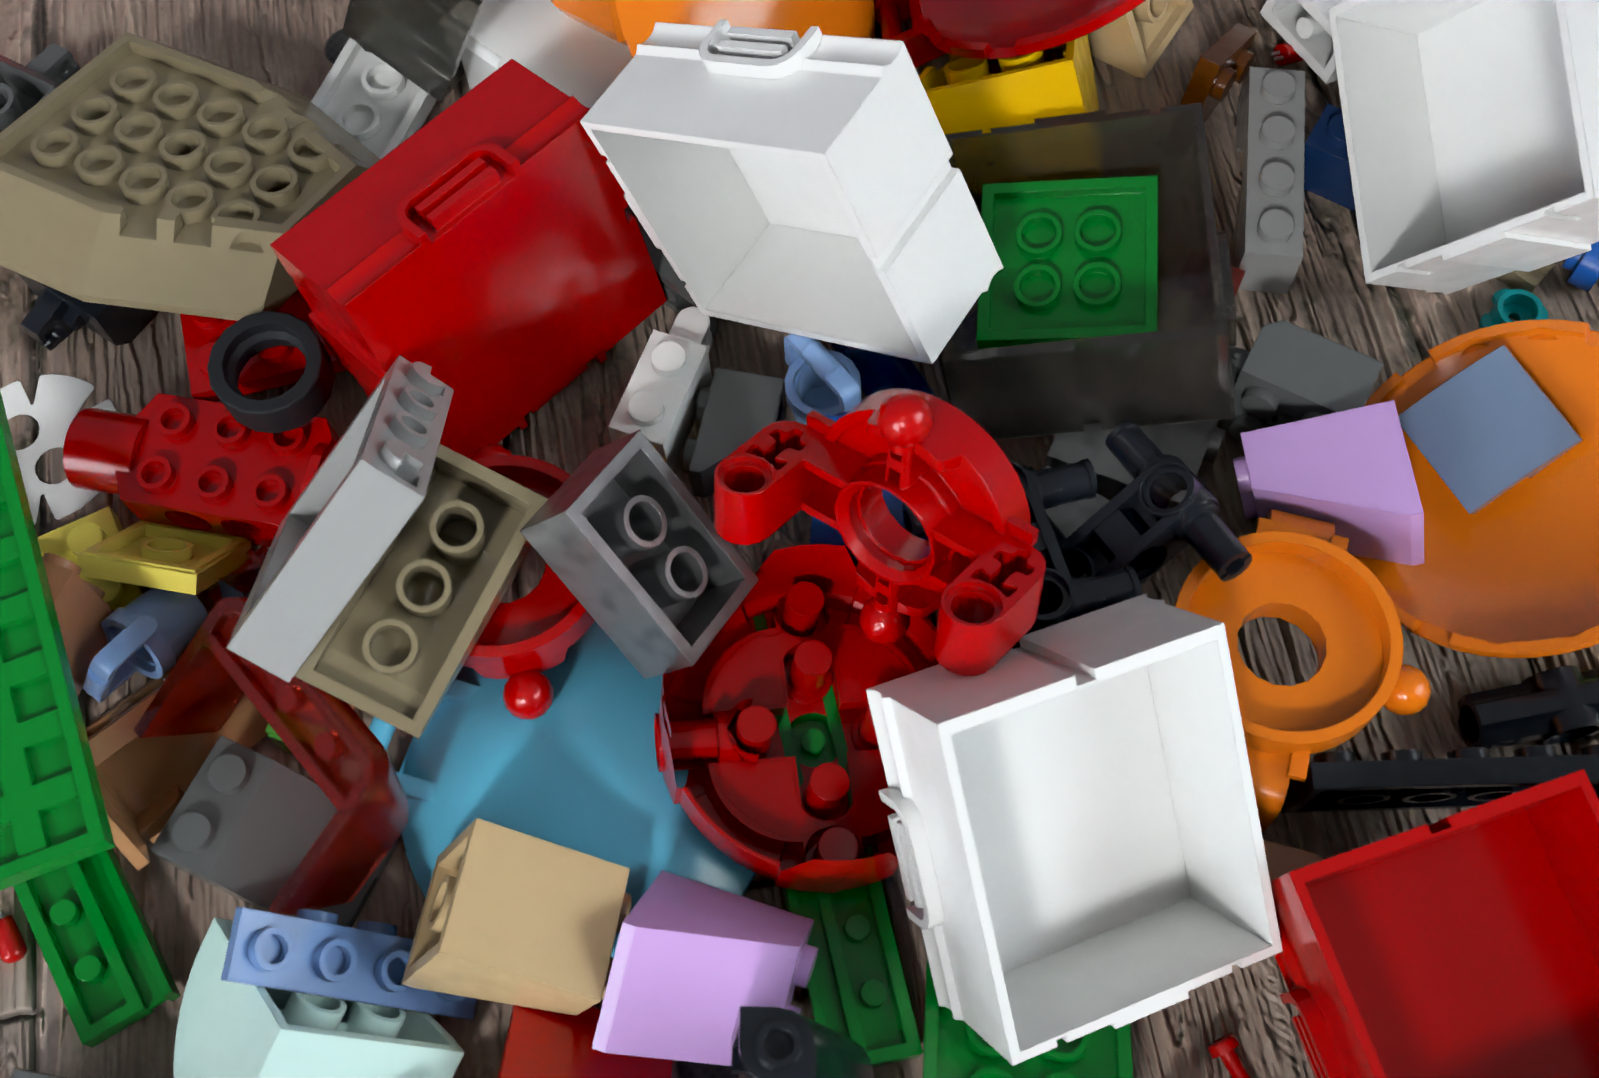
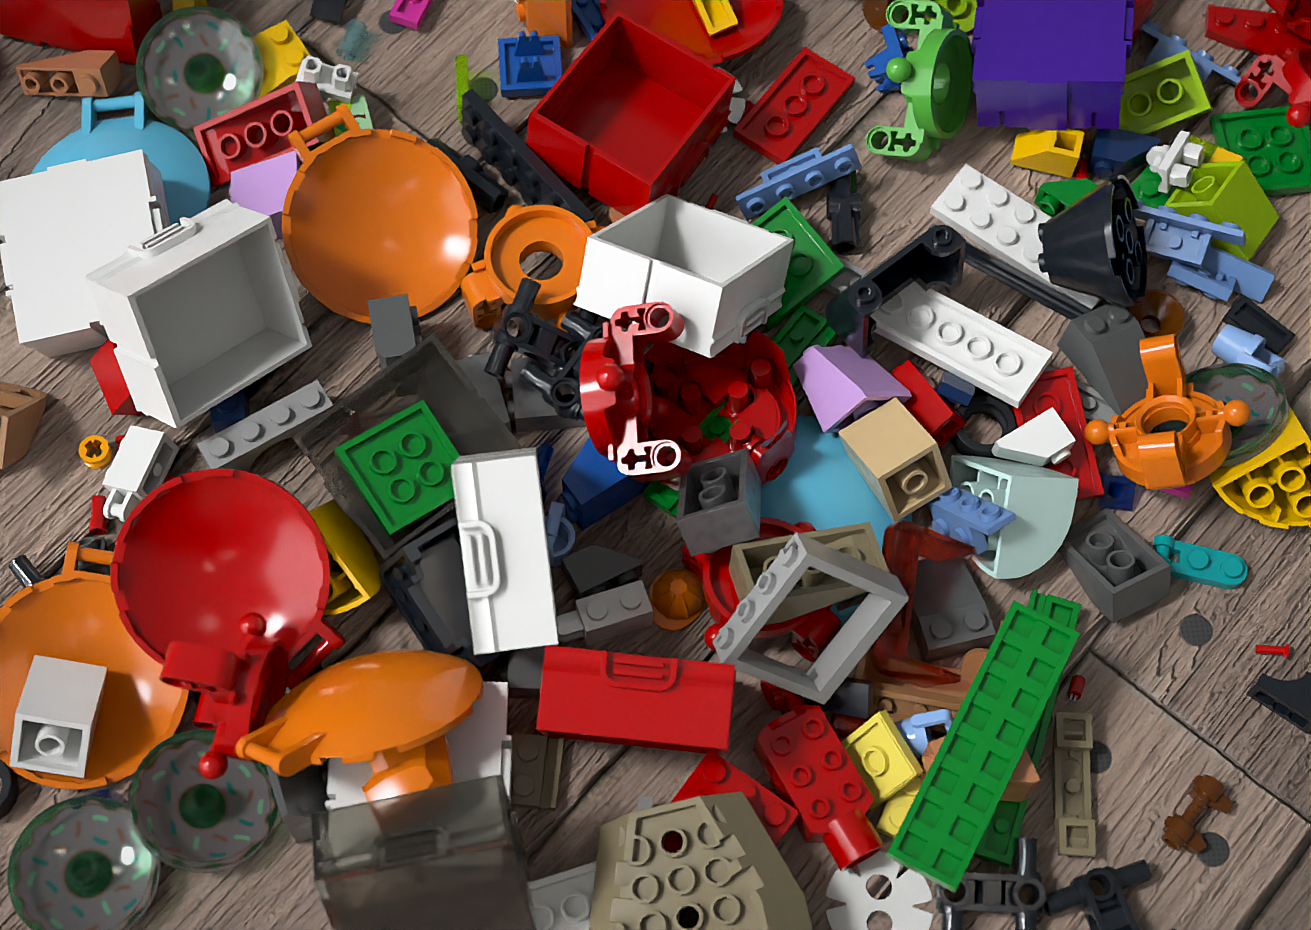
camera: 135 degrees left, 0 degrees up
black tyre [207,311,335,433] -> none
lavender slope [1233,400,1424,566] -> none
sand blue slope [1399,345,1583,514] -> none

